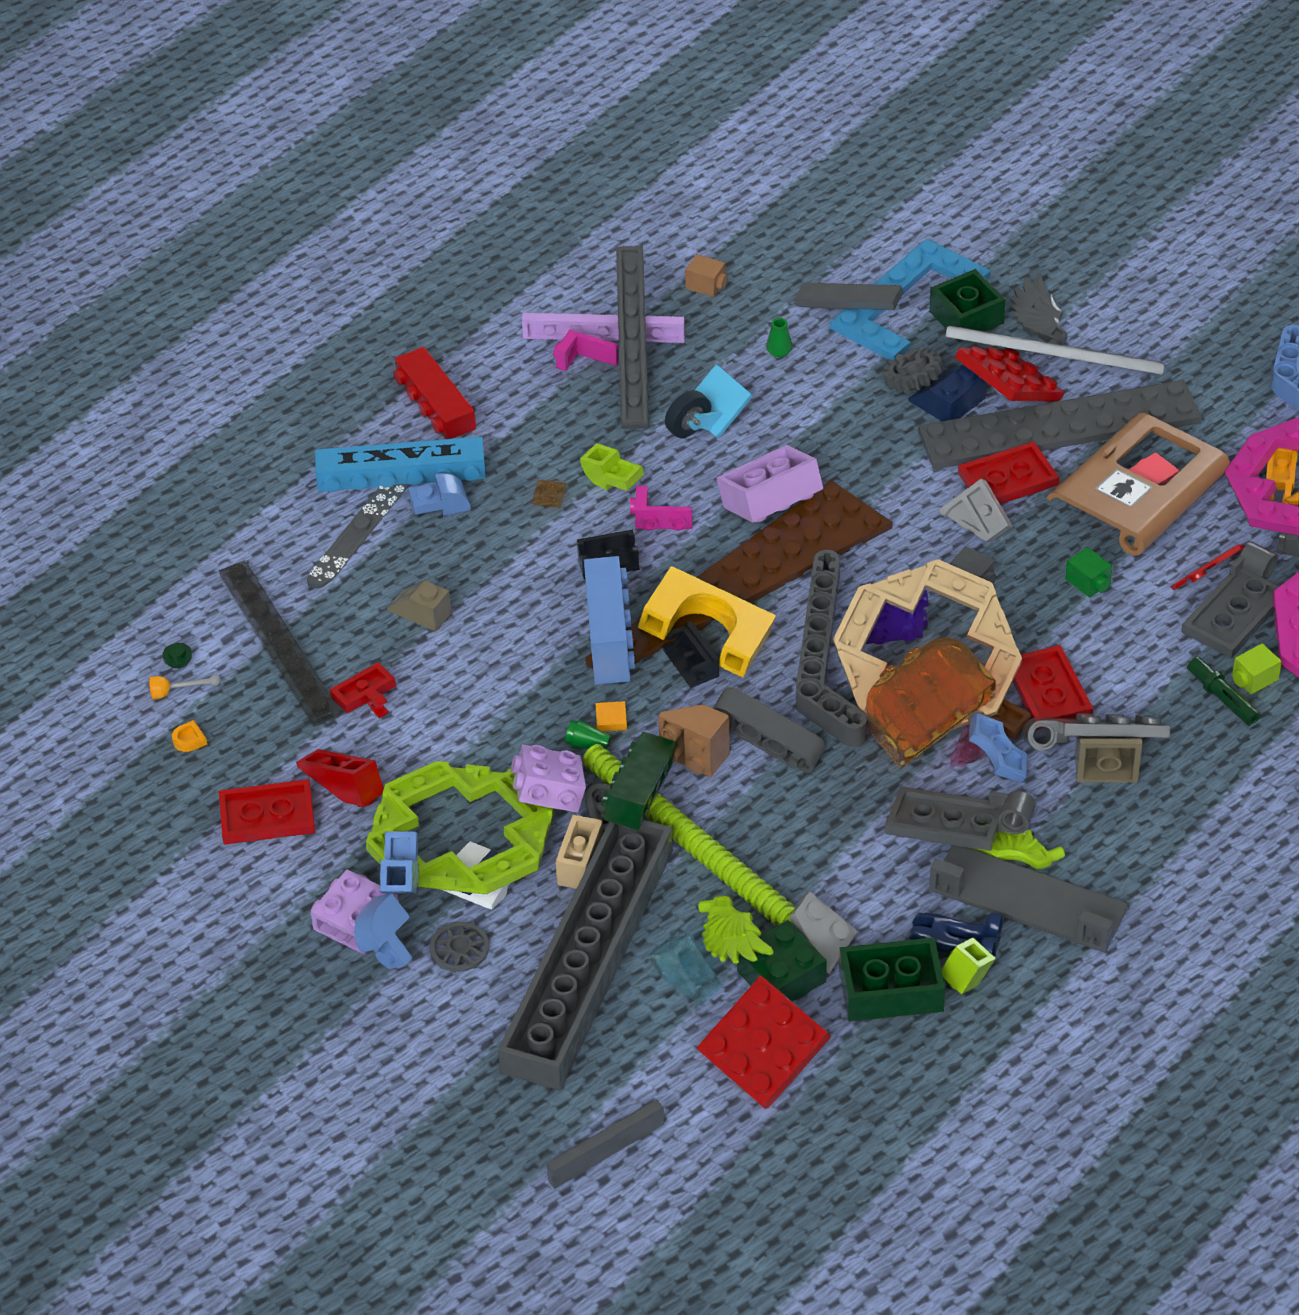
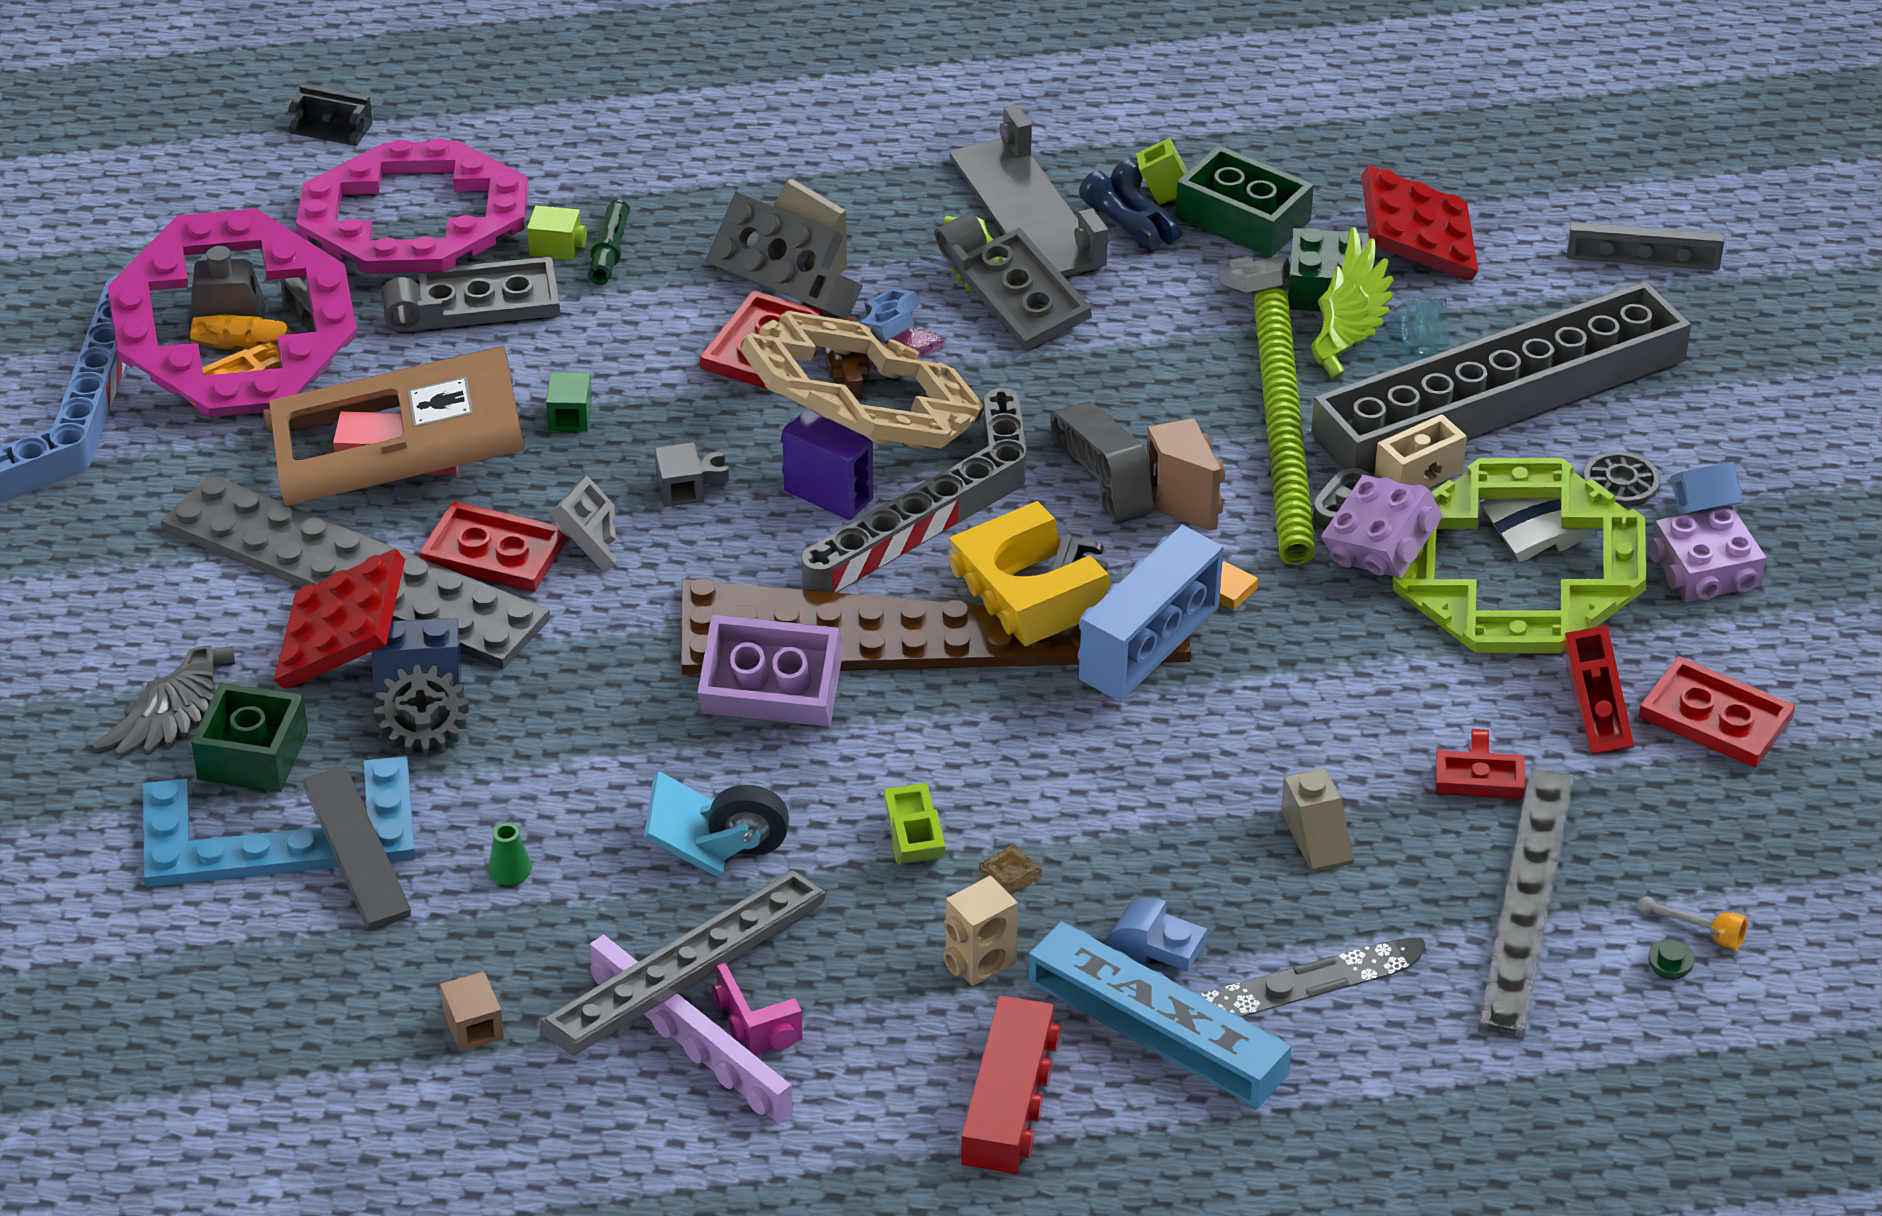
camera: 140 degrees left, 5 degrees down
light orange tile [172,720,207,752] -> none
medium blue brick [380,832,419,894] -> none
green cone [564,719,611,749] -> none
black hinge [577,529,640,580] -> none
dark green brick [601,732,677,830] -> none
dark pink bracket [630,486,692,531] -> none
clear orange brick [866,638,996,769] -> none
tile [946,325,1165,375] -> none
red piece [1170,544,1245,590] -> none
none -> tan brick [943,875,1018,986]

